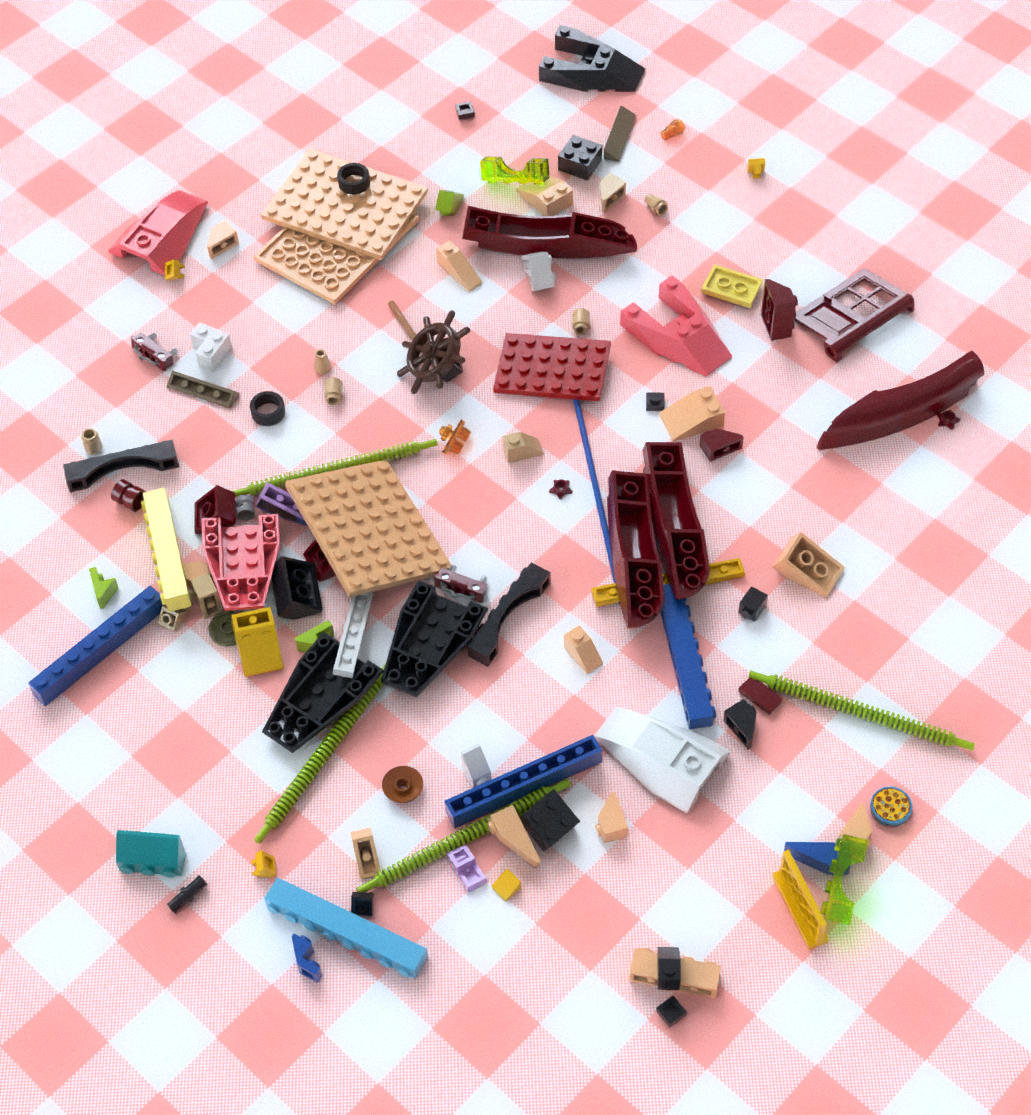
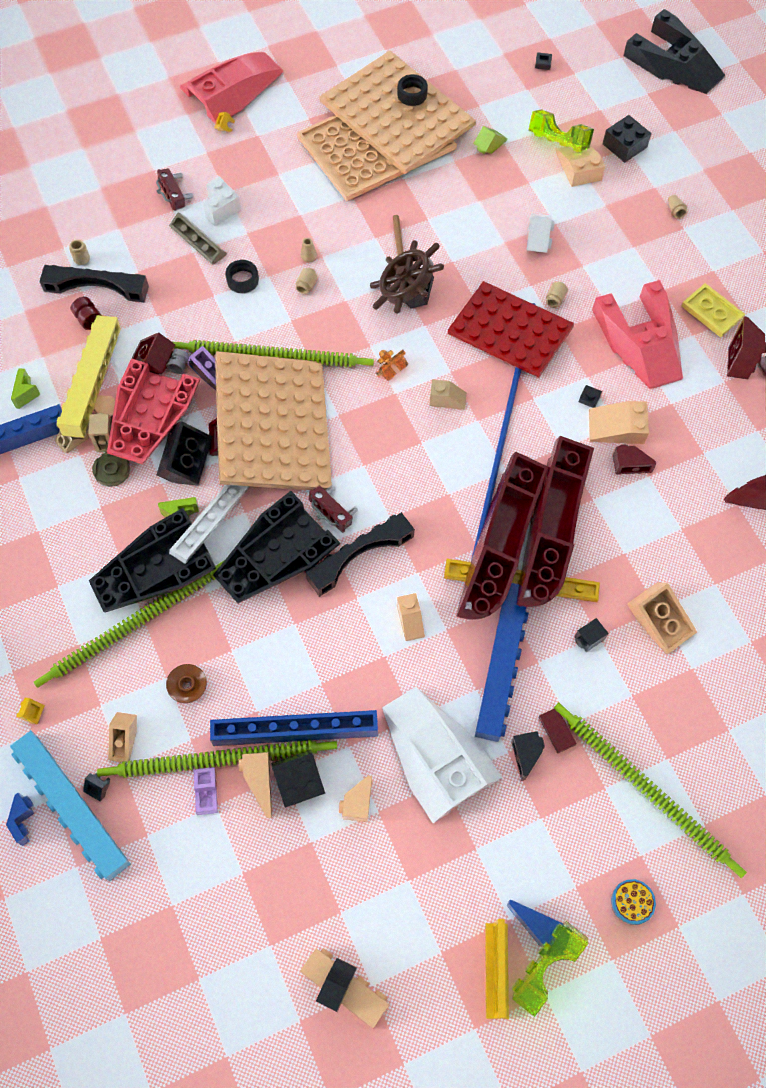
camera: 20 degrees right, 10 degrees up
light nougat slope [207,220,239,259] -> none
yellow slope [231,607,284,677] -> none
light nougat slope [436,240,482,292] -> none
white slope [460,743,492,788] -> none
dark red slope [462,206,637,258] -> none
yellow slope [491,868,521,902] -> none
dark red plate [549,479,573,500] -> none
tan slope [599,173,626,212] -> none
dark tan slope [603,105,636,161] -> none
black plate [656,995,687,1028] -> none
clear orange cone [660,118,686,140] -> none
light nougat slope [838,803,873,856] -> none

